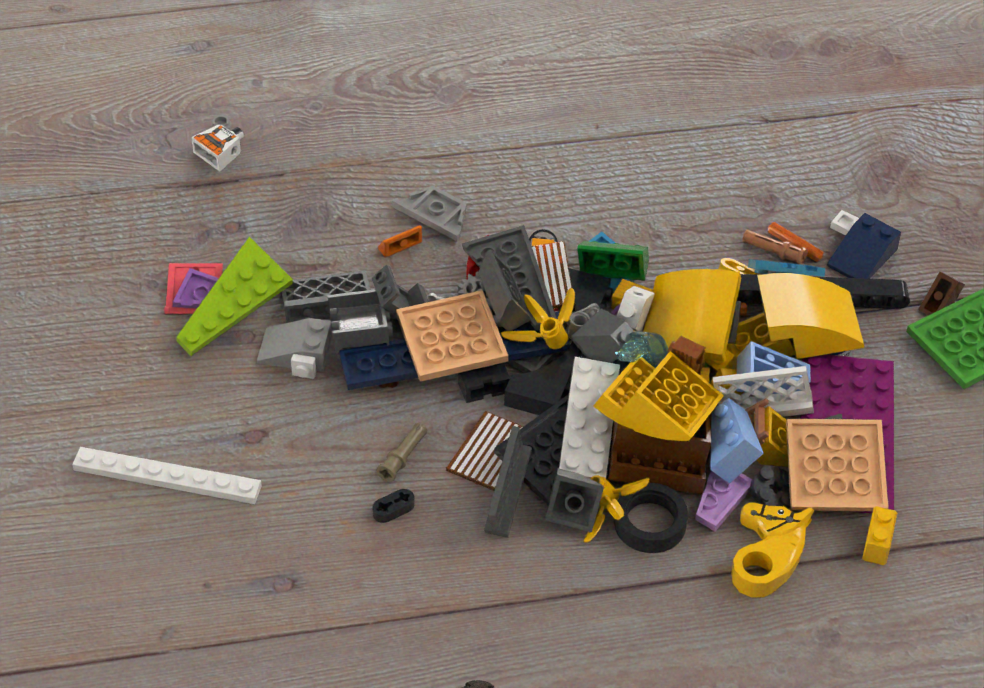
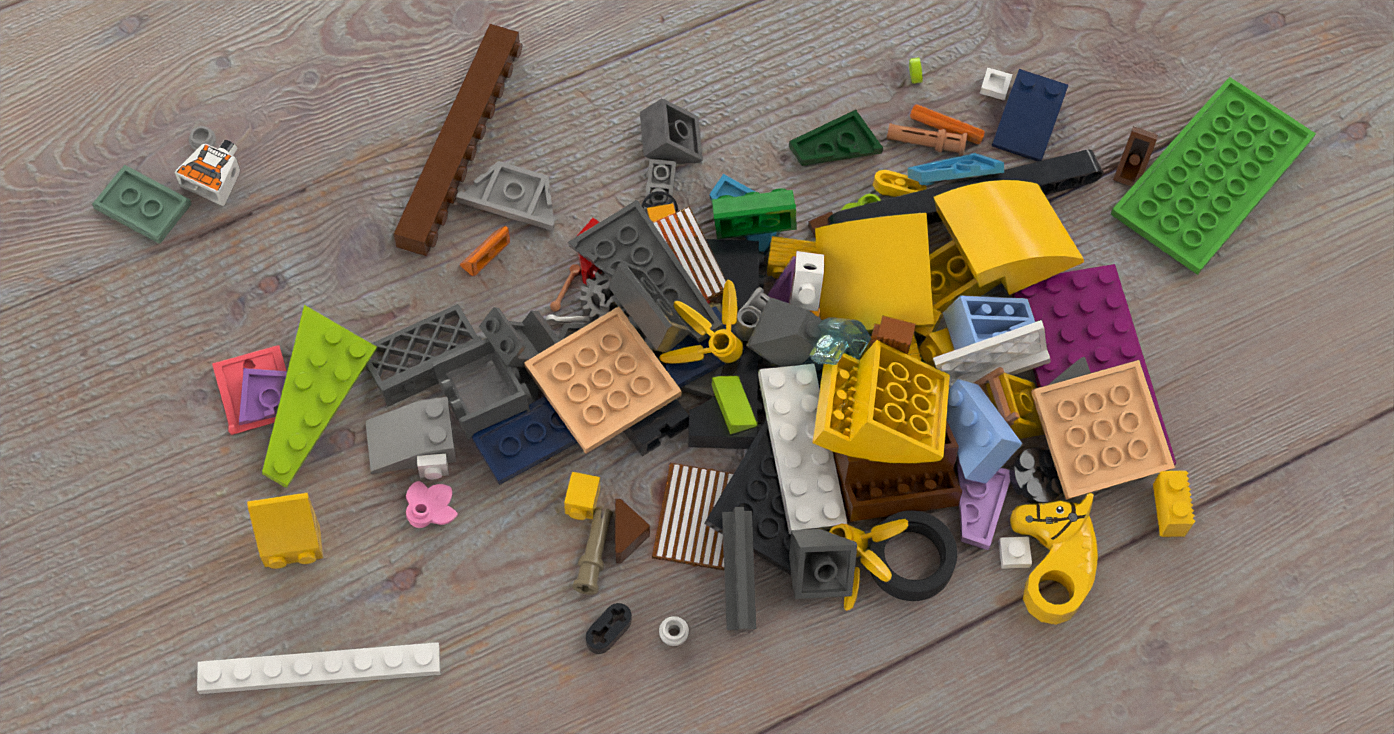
camera: 20 degrees left, 15 degrees up
none -> sand green tile [92,165,192,244]
none -> yellow slope [247,492,323,569]
none -> reddish brown brick [394,24,523,256]
none -> bright pink plate [406,481,458,528]
none -> nougat hinge [550,264,580,312]
none -> yellow brick [564,472,600,520]
none -> reddish brown slope [615,499,650,563]
none -> flat silver slope [640,98,703,164]
none -> light grey slope [644,159,676,210]
none -> white plate [659,617,689,646]
none -> lime slope [712,376,757,434]
none -> dark green wing [788,109,883,166]
none -> lime tile [909,57,923,84]
none -> white plate [998,537,1032,569]

